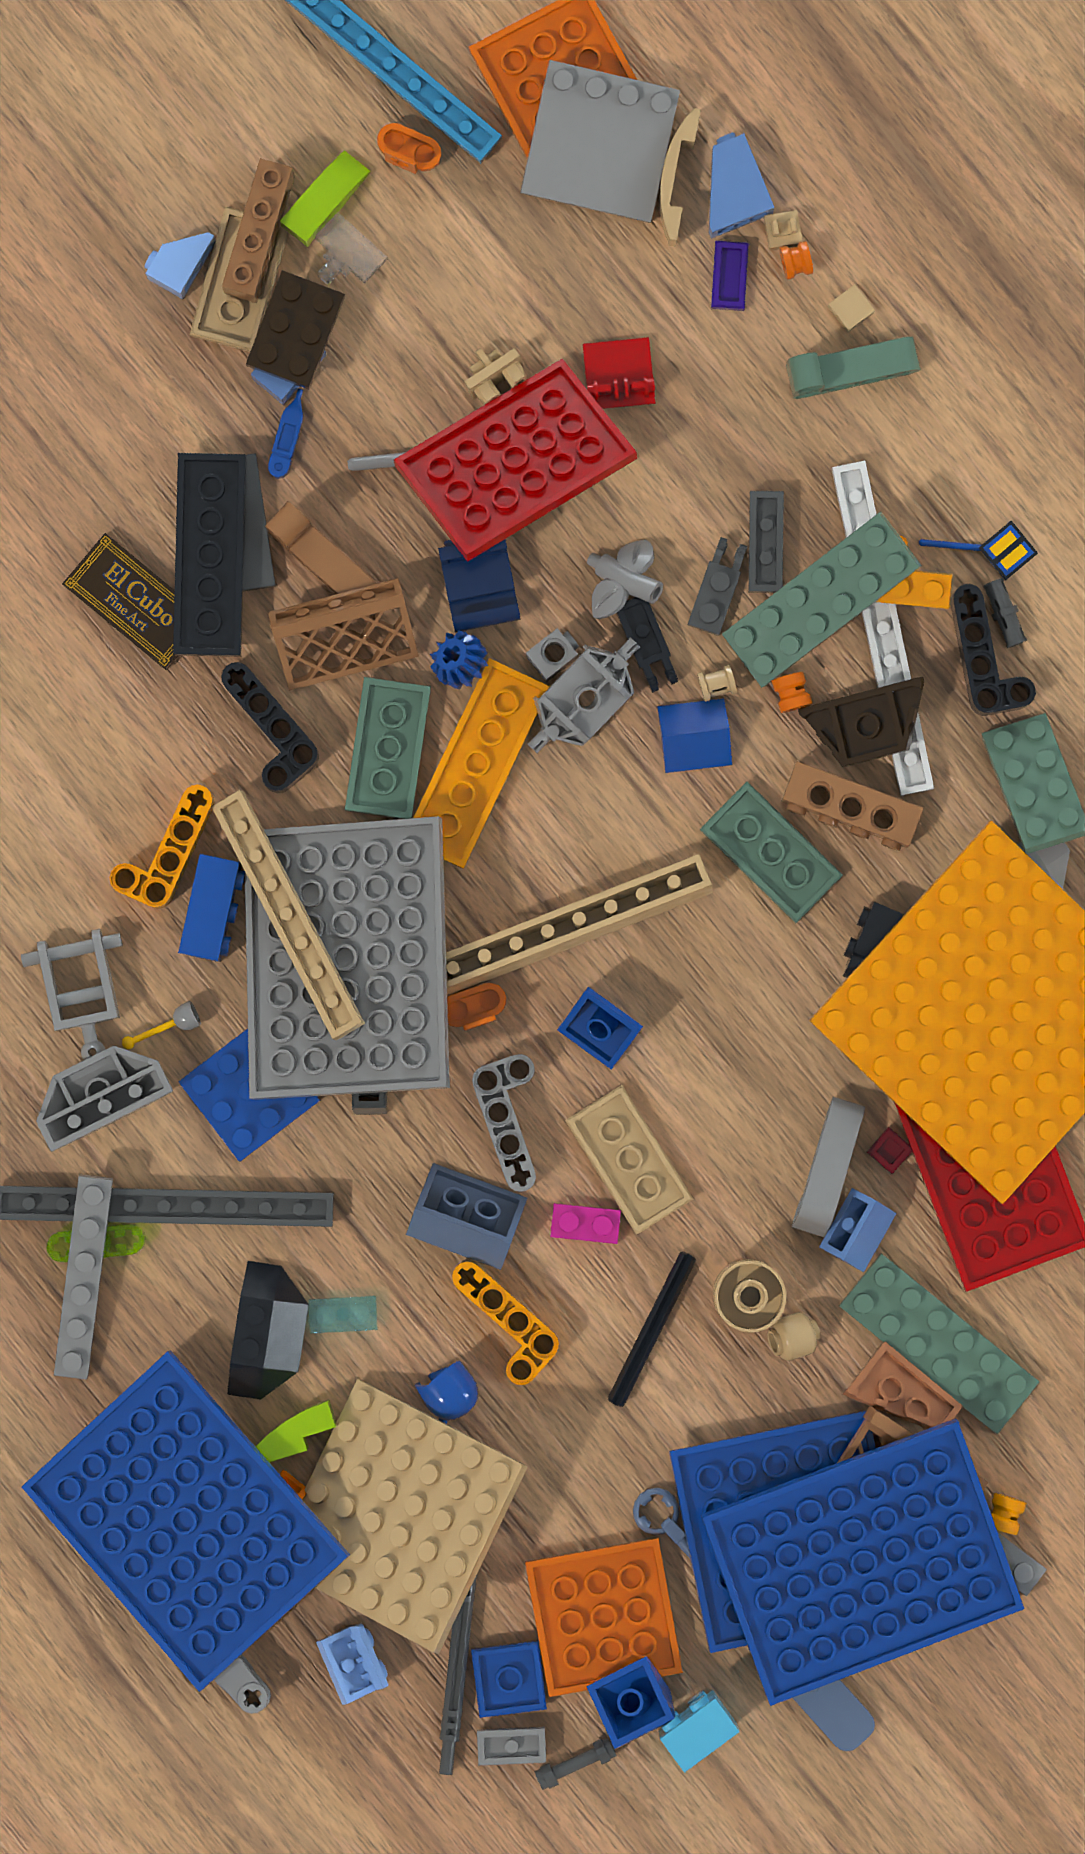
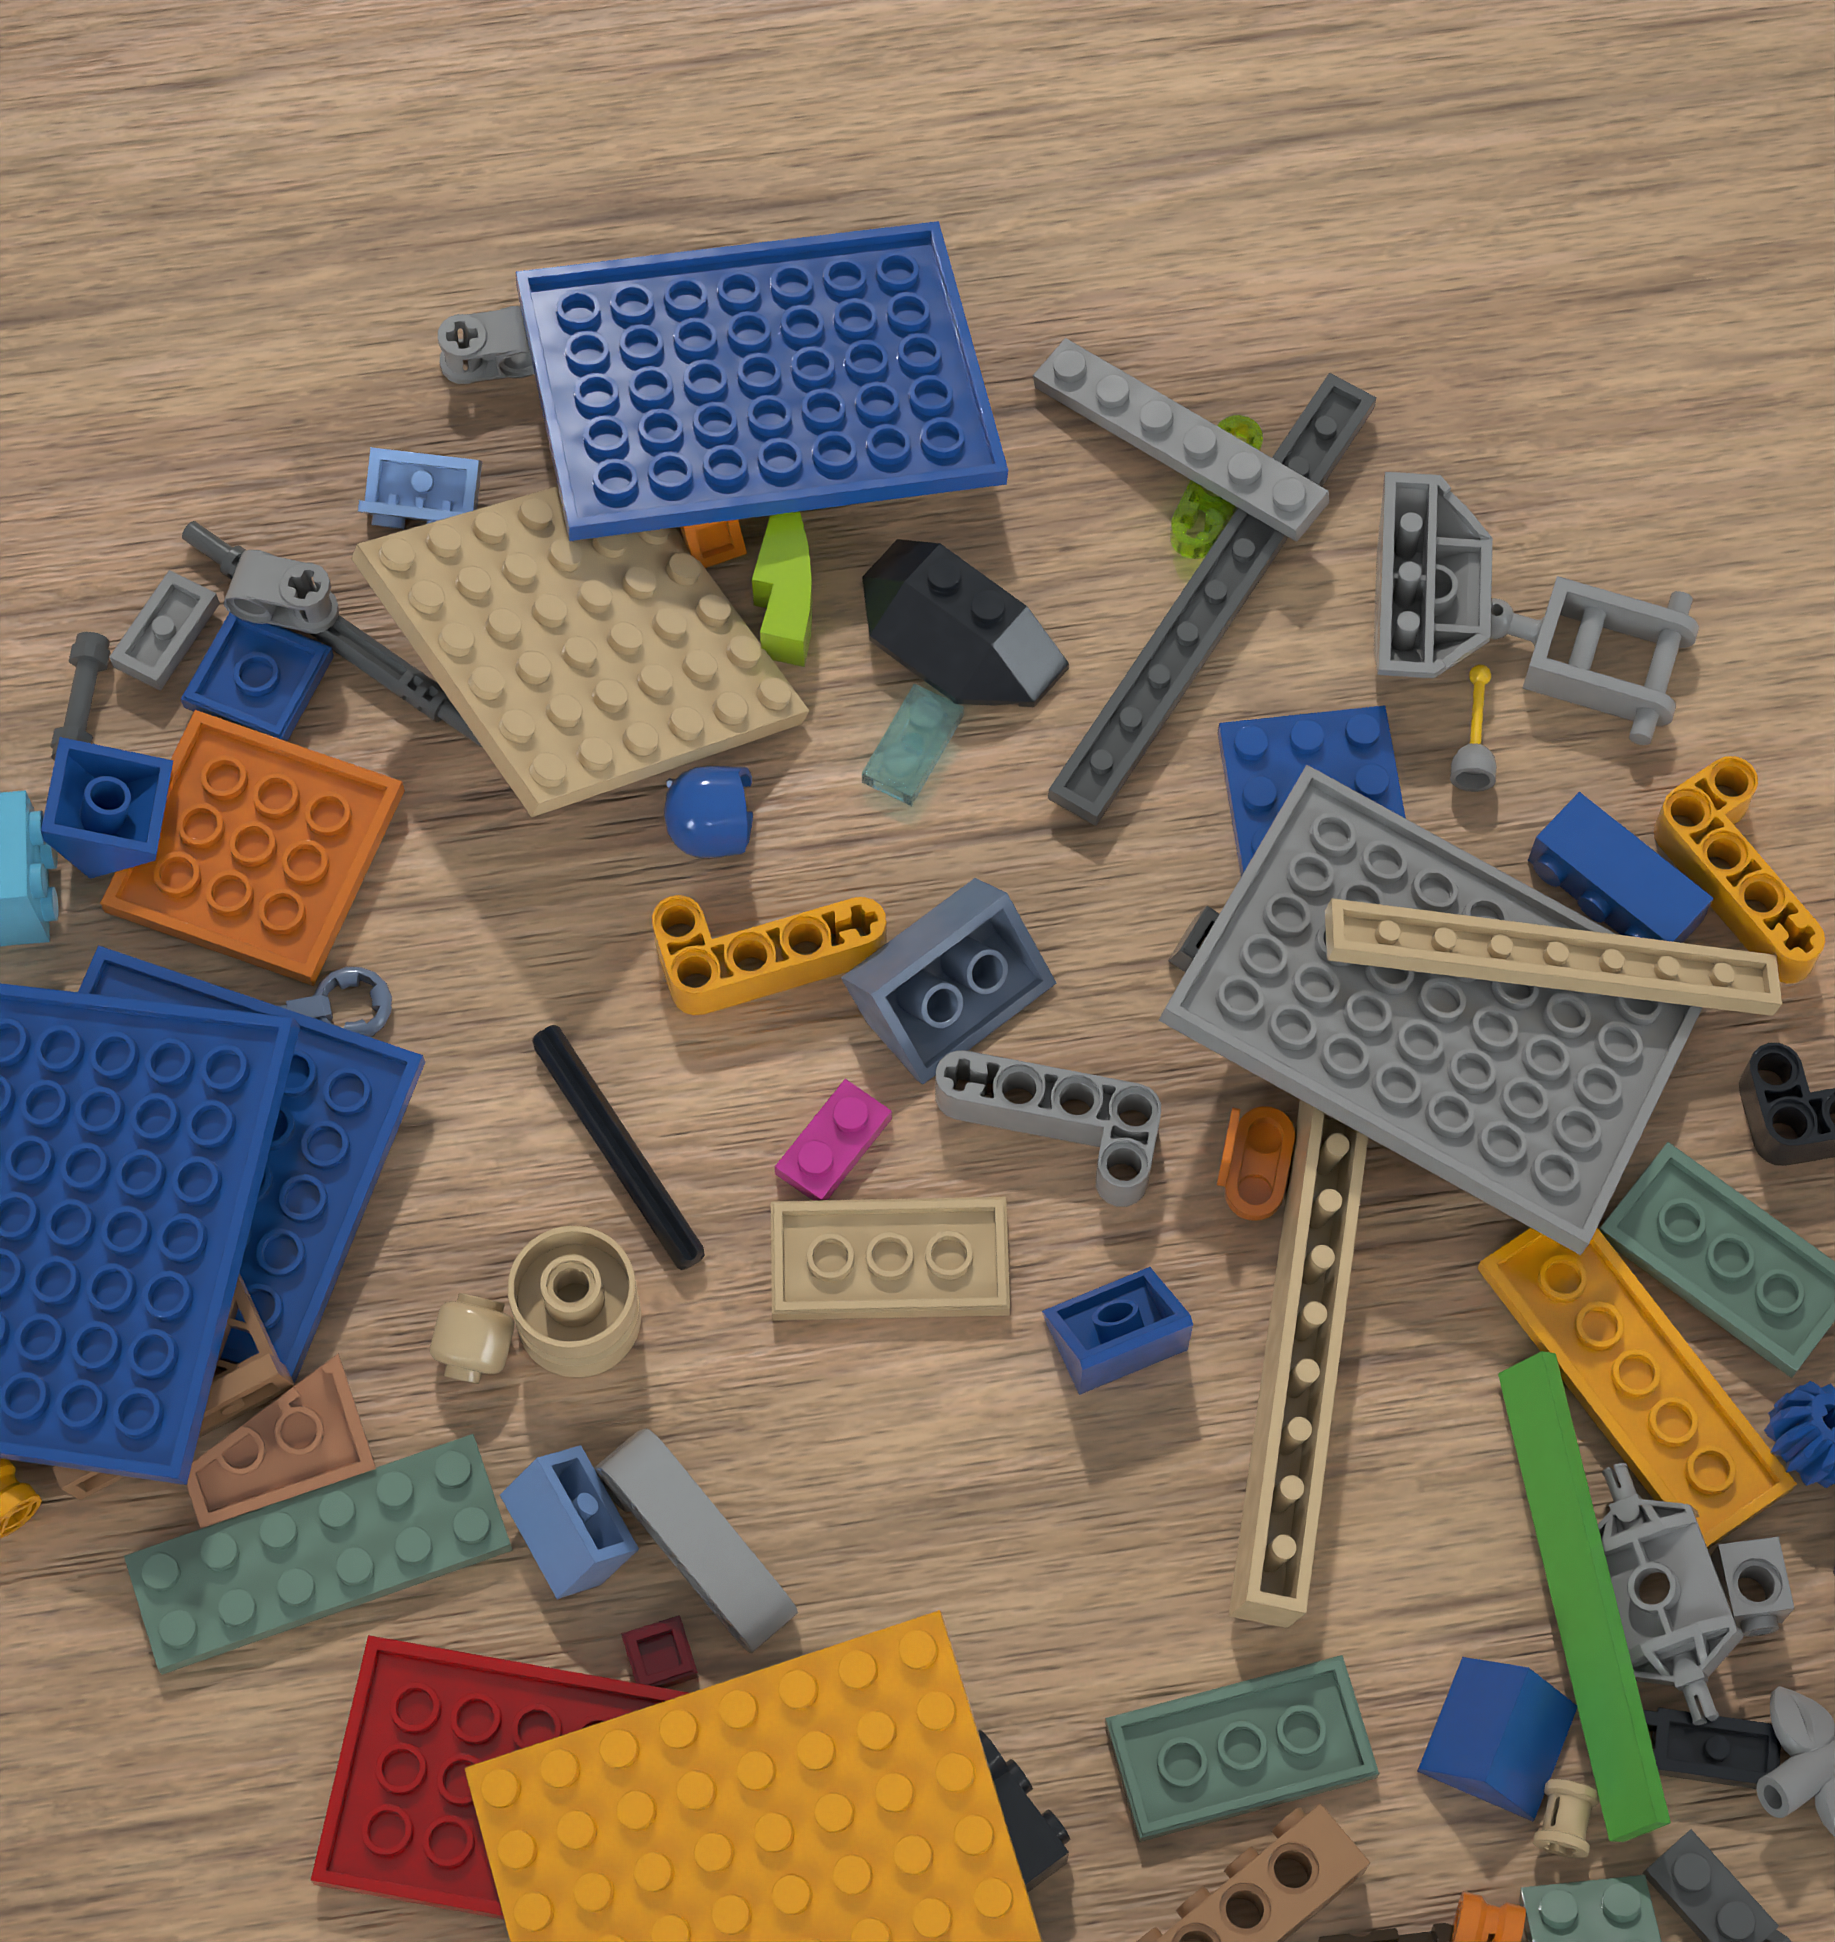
camera: 120 degrees right, 20 degrees down
none -> light grey piece [224,550,339,634]
none -> bright green tile [1498,1351,1671,1842]

